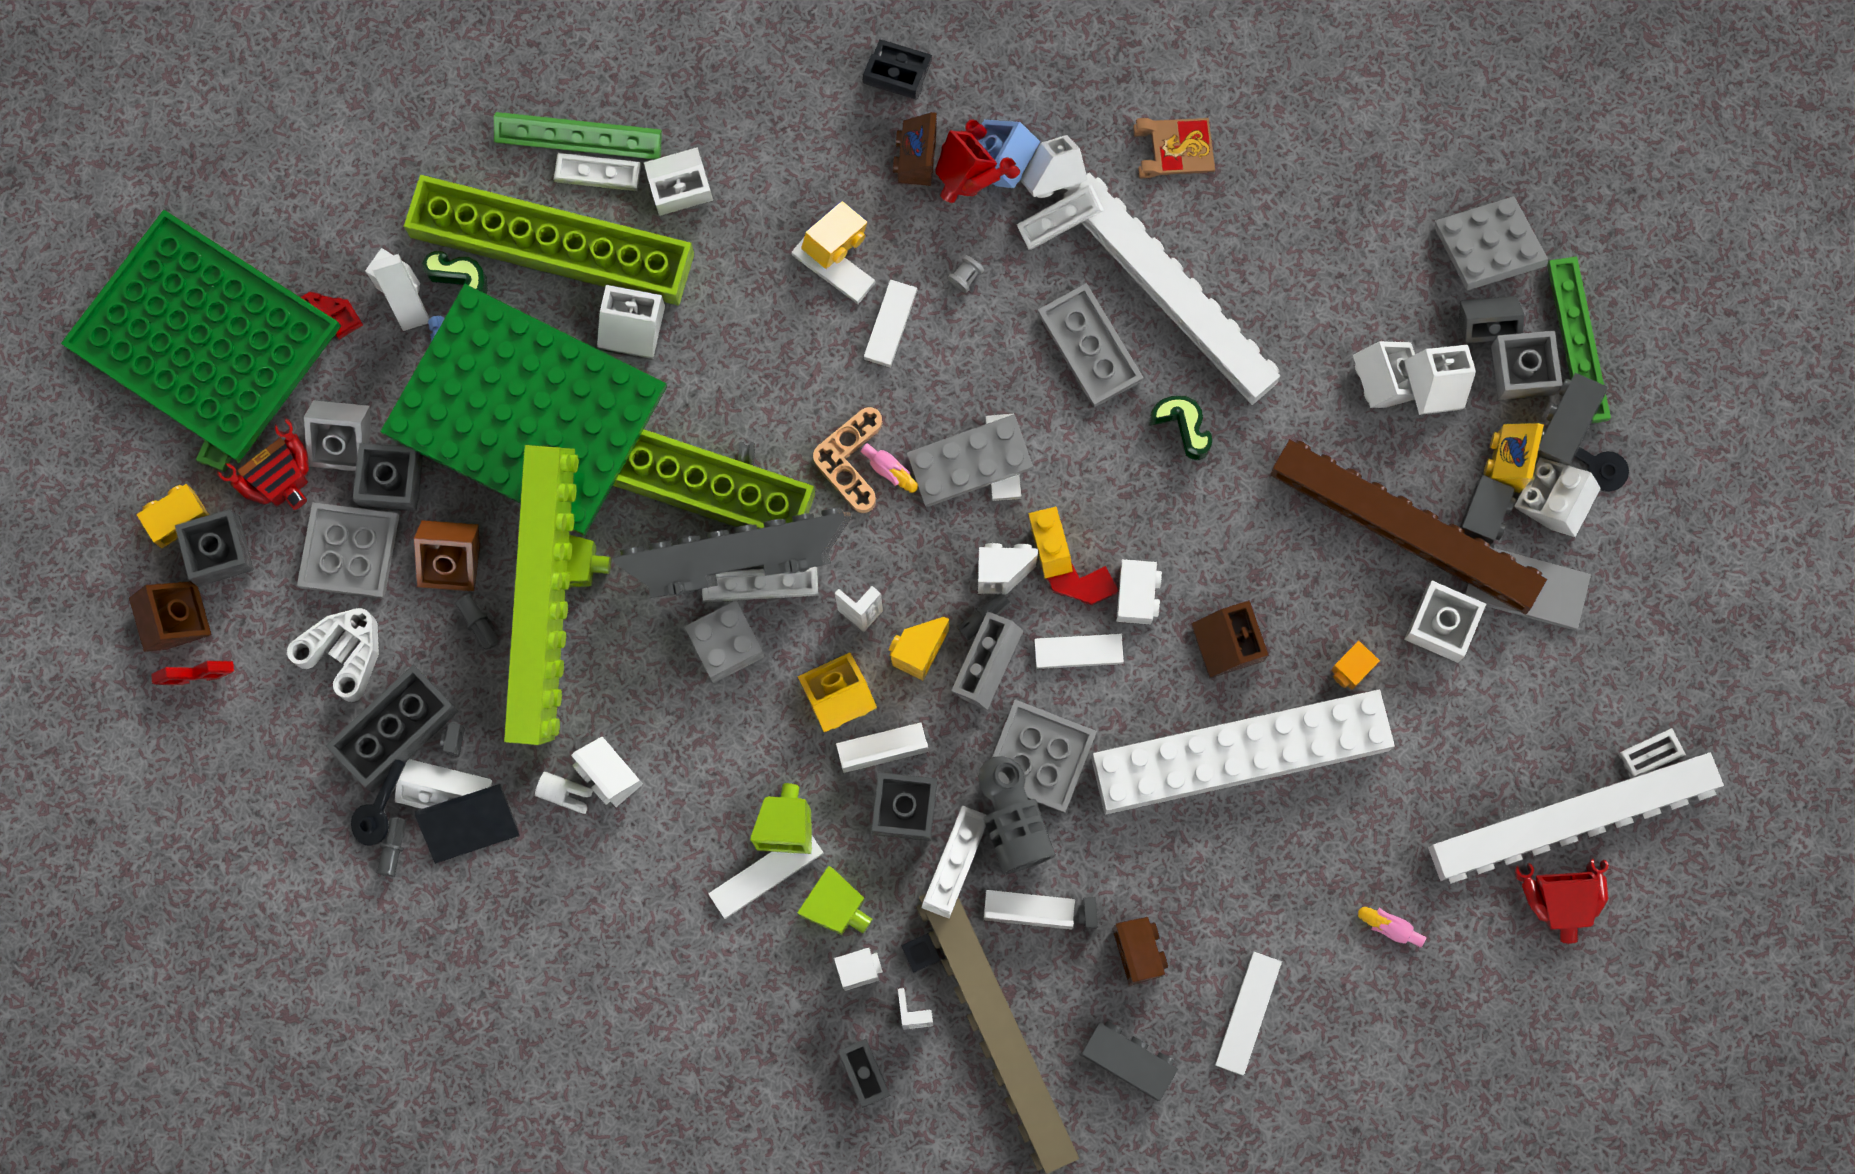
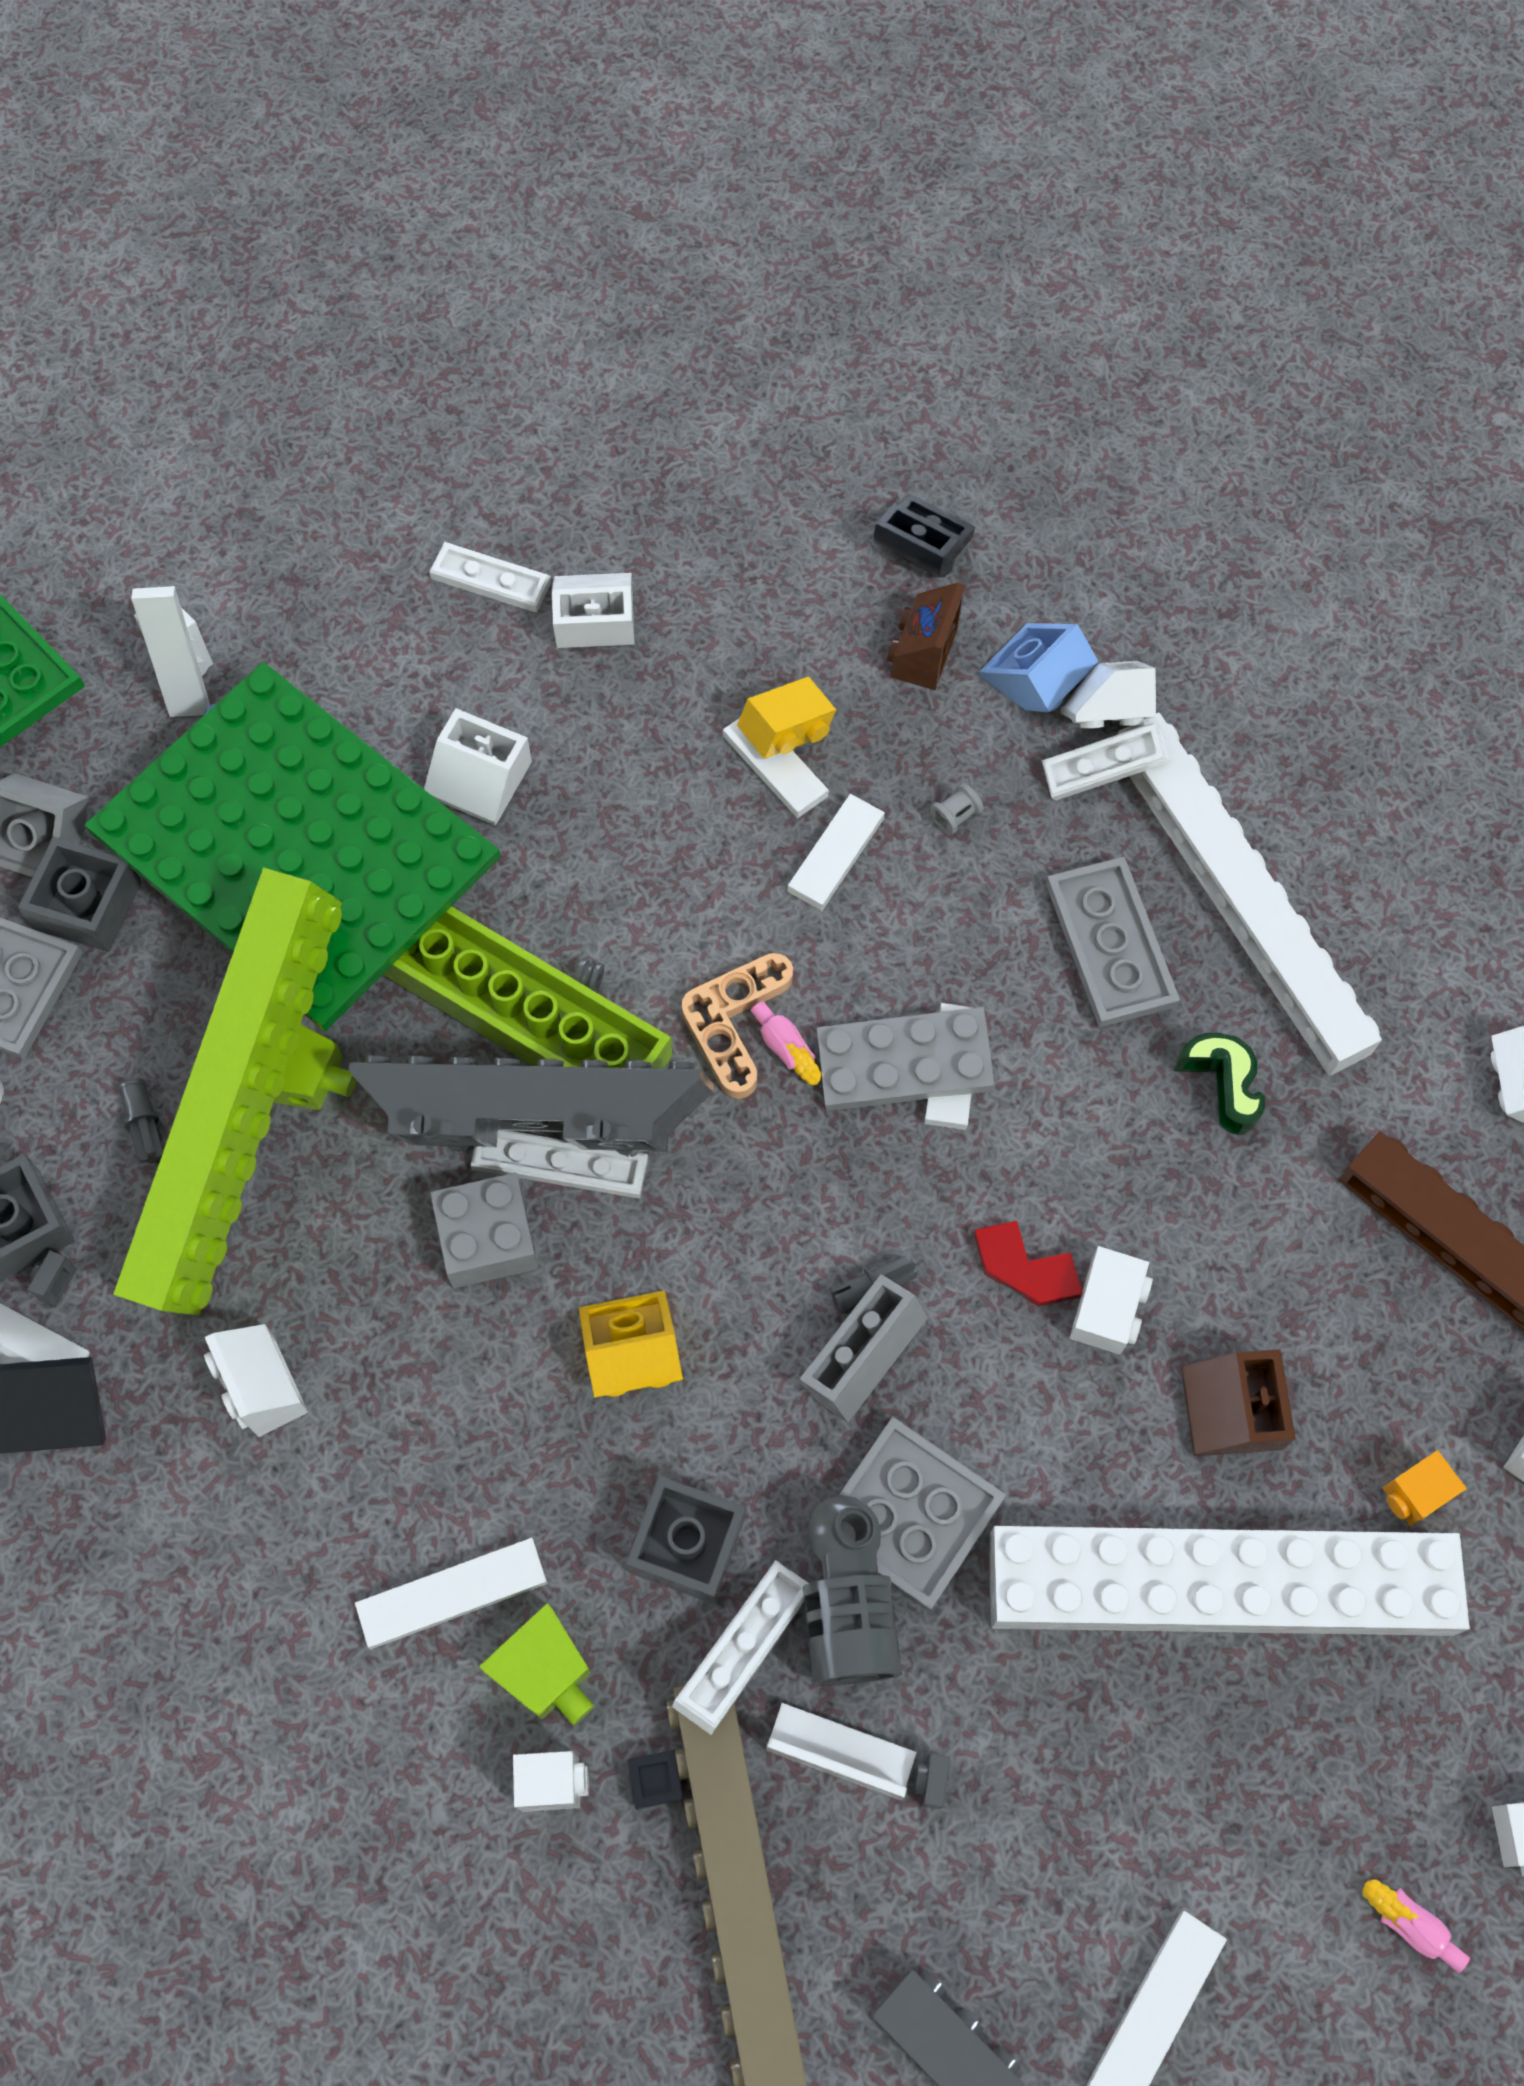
camera: 10 degrees right, 10 degrees down
red tile [300,292,363,340] -> none
lime brick [404,175,694,306] -> none
dark orange slope [414,520,480,591] -> none
dark green animal [422,251,488,294] -> none
bright green plate [494,112,662,159] -> none
white hinge [535,772,593,814] -> none
lime torso [750,783,812,854] -> none
white panel [835,586,883,632] -> none
white panel [836,723,928,773] -> none
dark grey brick [838,1039,891,1108] -> none
yellow slope [889,617,949,681] -> none
white panel [898,988,933,1030] -> none
red torso [935,119,1020,203] -> none
white slope [978,543,1038,594] -> none
yellow brick [1028,506,1073,579] -> none
white tile [1034,634,1124,669] -> none
reddish brown slope [1112,917,1168,986] -> none
flag [1133,118,1215,179] -> none

